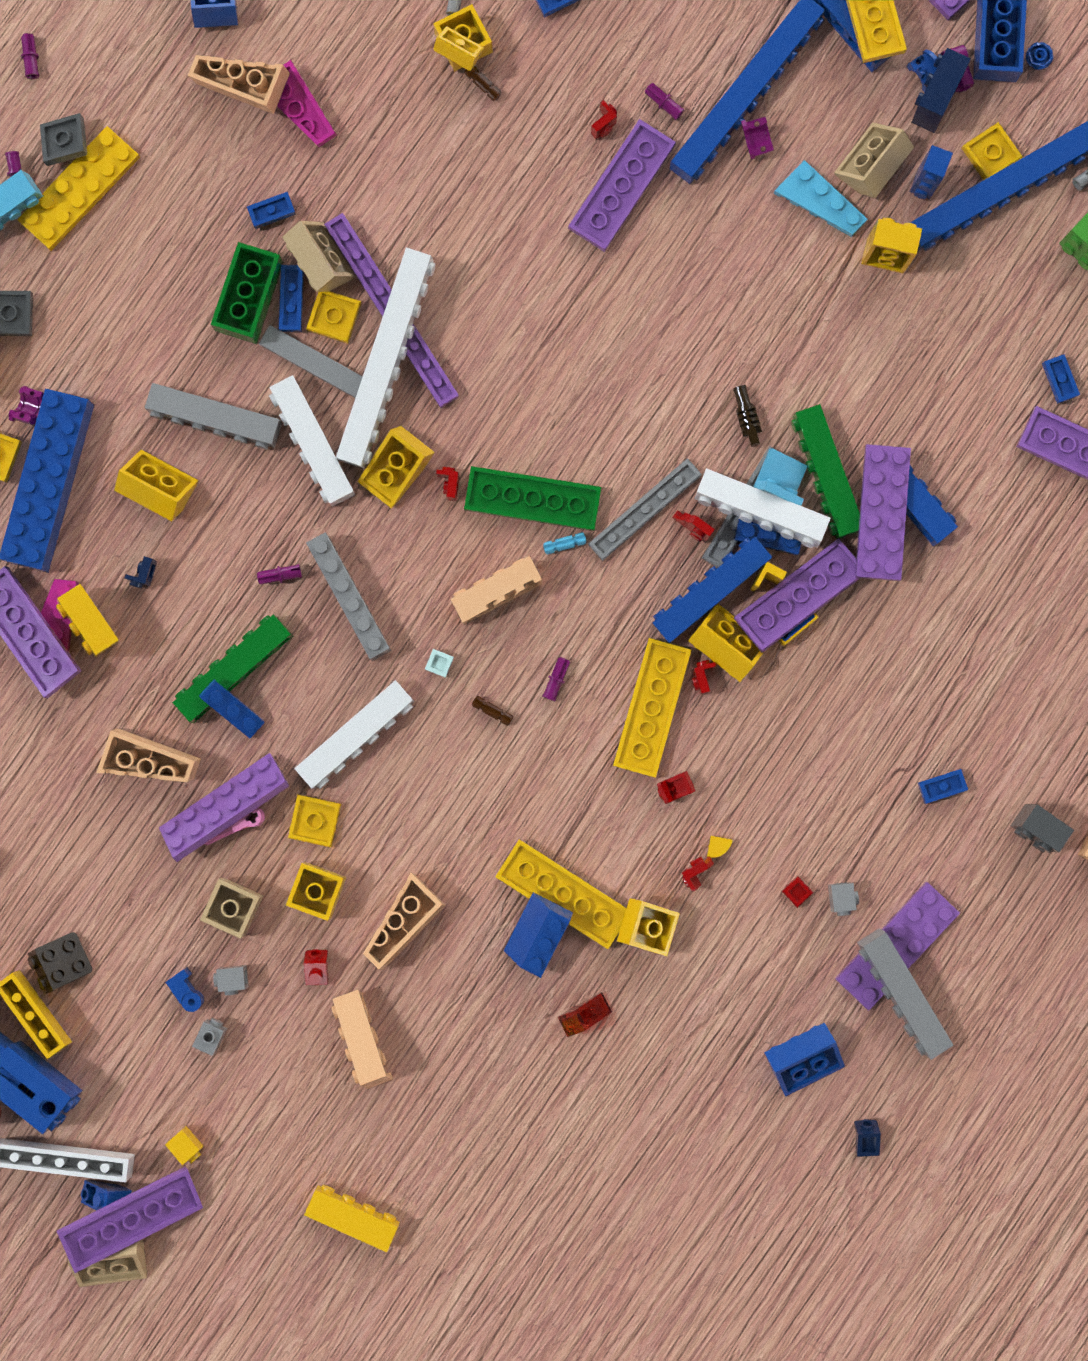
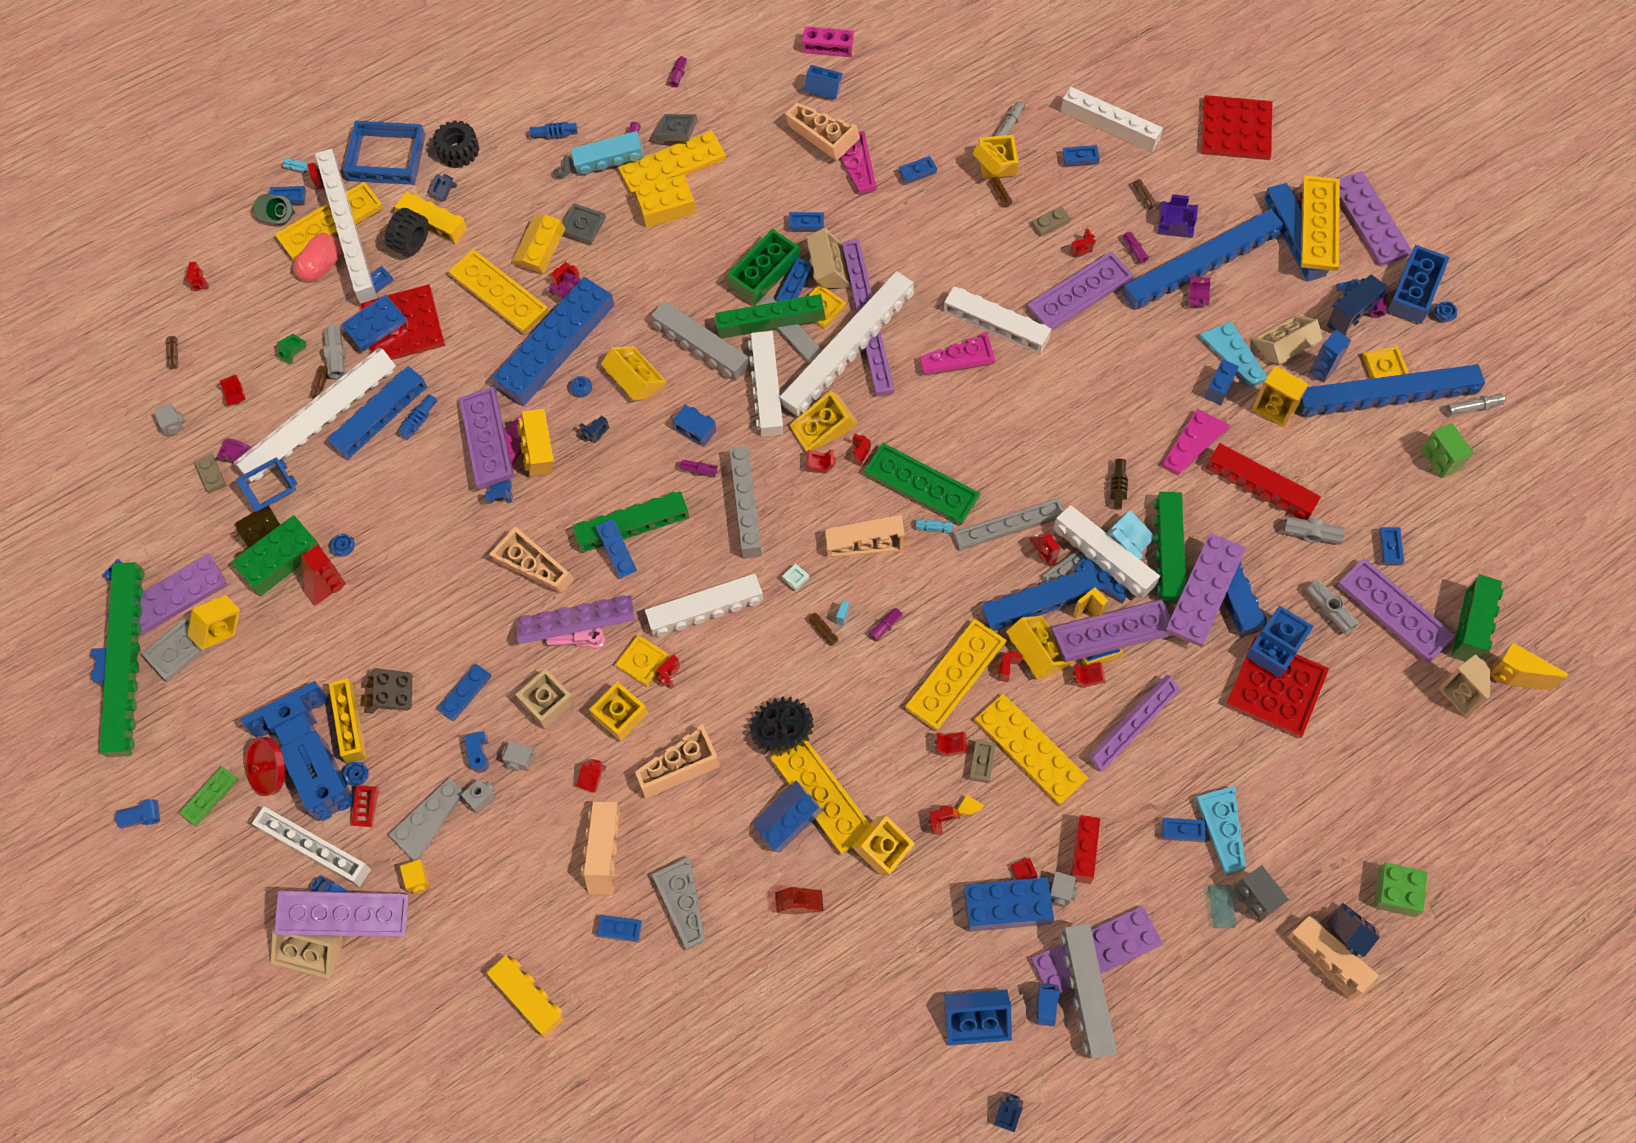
camera: 25 degrees right, 20 degrees down
none -> blue plate [343,762,369,786]
none -> red slope [351,785,379,827]
none -> light grey wing [389,778,464,861]
none -> blue plate [437,663,492,722]
none -> blue piece [485,479,513,503]
none -> red bracket [551,261,580,286]
none -> blue plate [570,376,592,397]
none -> blue plate [597,915,643,943]
none -> yellow brick [634,174,696,228]
none -> light grey wing [652,857,706,950]
none -> red bracket [656,654,680,689]
none -> blue brick [672,404,716,447]
none -> green brick [715,294,826,339]
none -> black gear [749,696,814,756]
none -> red bracket [806,449,836,474]
none -> medium azure tile [836,600,850,626]
none -> blue plate [899,156,937,184]
none -> dark pink wing [920,332,995,375]
none -> white brick [943,286,1051,355]
none -> blue brick [963,877,1054,932]
none -> dark tan plate [969,739,996,783]
none -> yellow plate [974,694,1088,806]
none -> dark tan plate [1031,206,1071,237]
none -> blue leg [1037,983,1060,1026]
none -> red brick [1071,815,1100,884]
none -> red bracket [1073,662,1105,688]
none -> medium lavender plate [1088,675,1180,772]
none -> reddish brown axle [1132,179,1156,210]
none -> dark purple panel [1158,194,1198,238]
none -> dark pink wing [1162,408,1230,476]
none -> medium azure wing [1195,786,1246,875]
none -> blue brick [1204,359,1239,405]
none -> red brick [1206,443,1322,520]
none -> clear light blue plate [1208,885,1236,929]
none -> red plate [1225,637,1329,738]
none -> blue slope [1246,605,1314,678]
none -> light grey piece [1283,516,1345,545]
none -> light grey piece [1306,579,1359,634]

